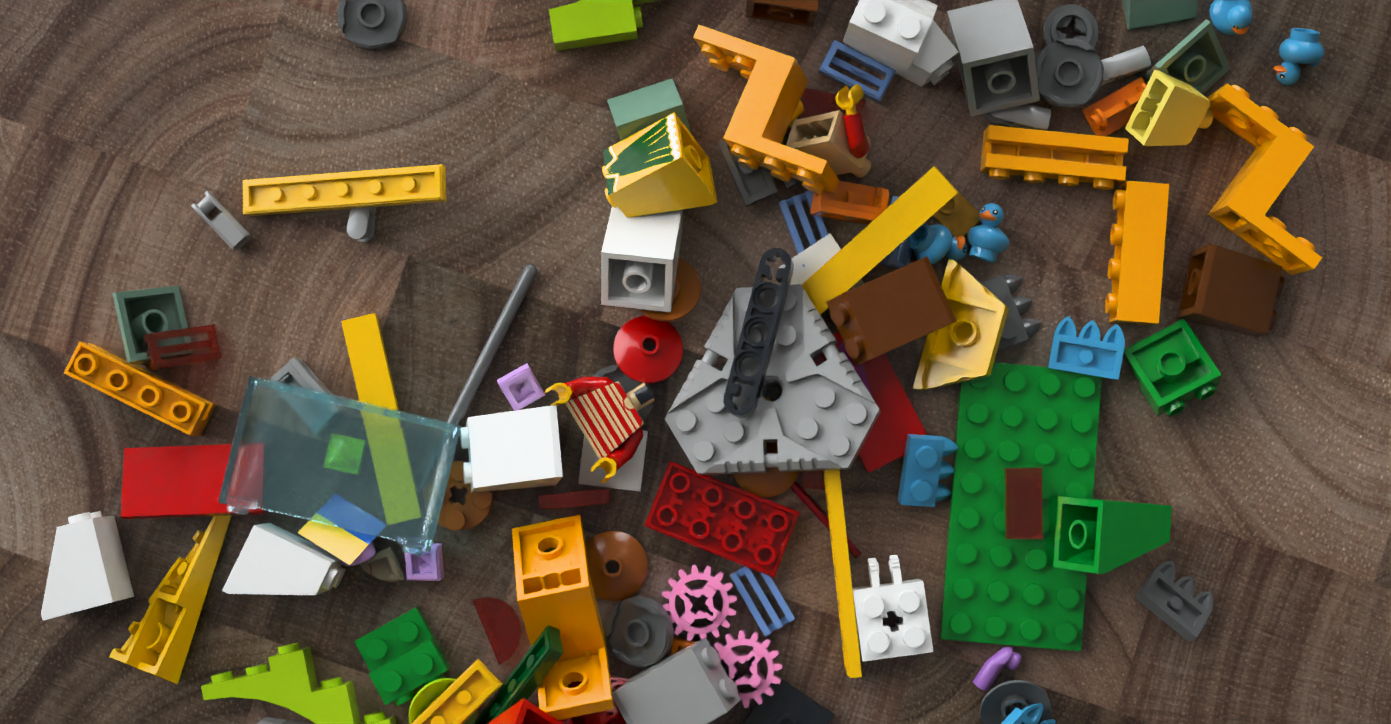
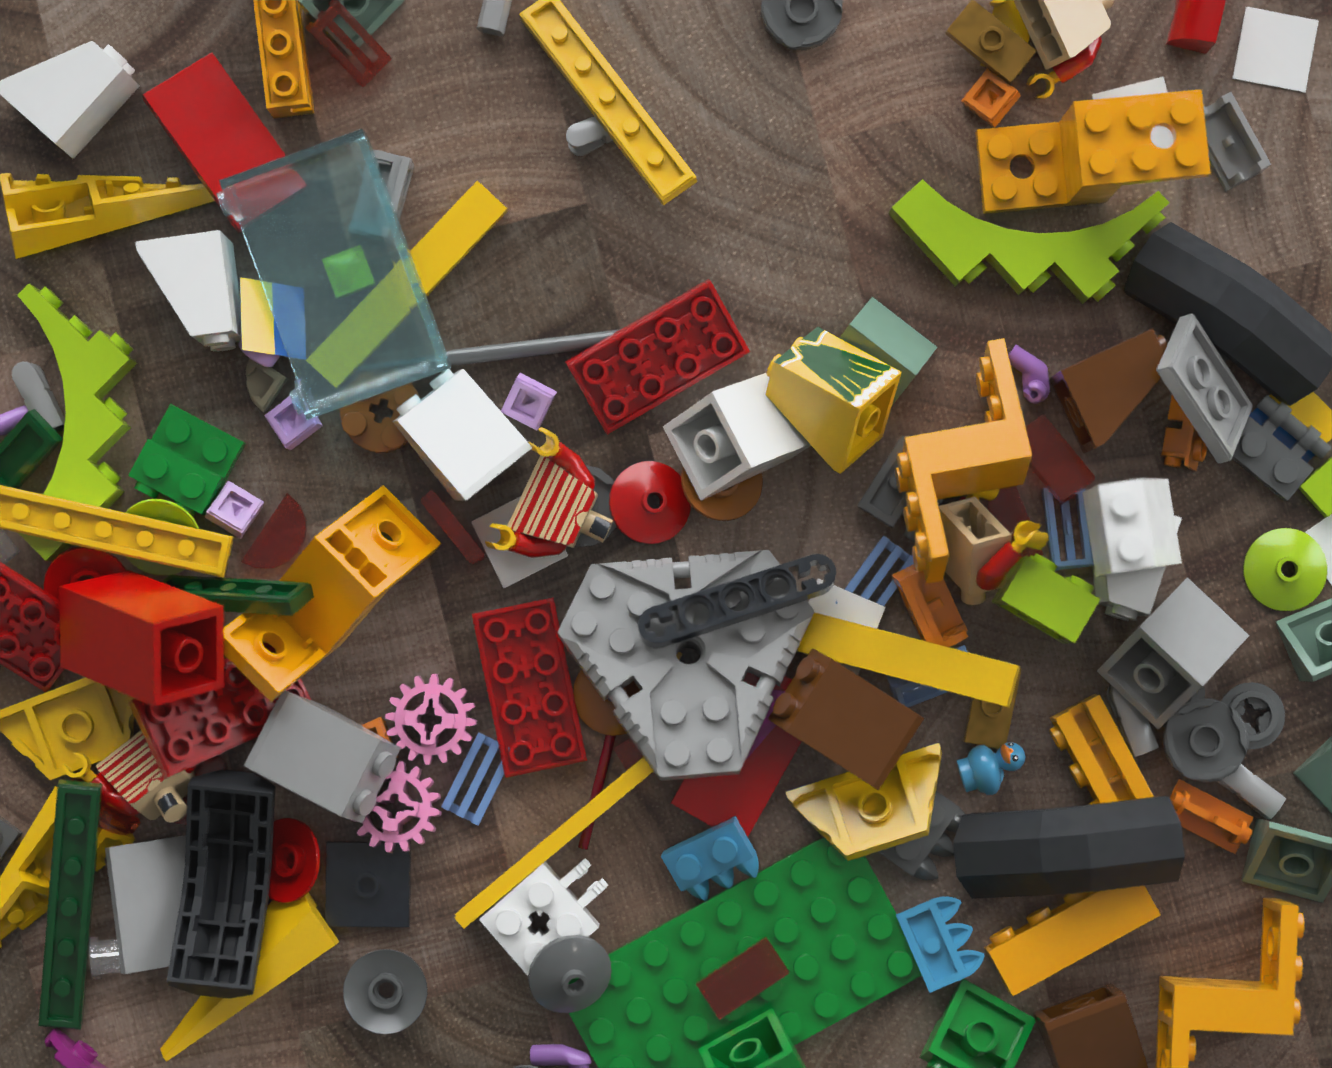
camera: 60 degrees right, 0 degrees up
dark orange dish [586,531,648,601] -> none
dark grey tile [605,596,674,668] -> none
dark azure animal [908,223,967,265] -> none
light yellow torso [1125,70,1213,146] -> none
none -> lavender tile [205,481,264,539]
none -> dark grey dish [528,935,611,1013]
none -> red tile [565,279,750,435]
none -> black piece [953,796,1185,899]
none -> lime brick [991,554,1101,644]
none -> medium lavender arm [1008,344,1050,404]
none -> clear red tile [1025,414,1095,505]

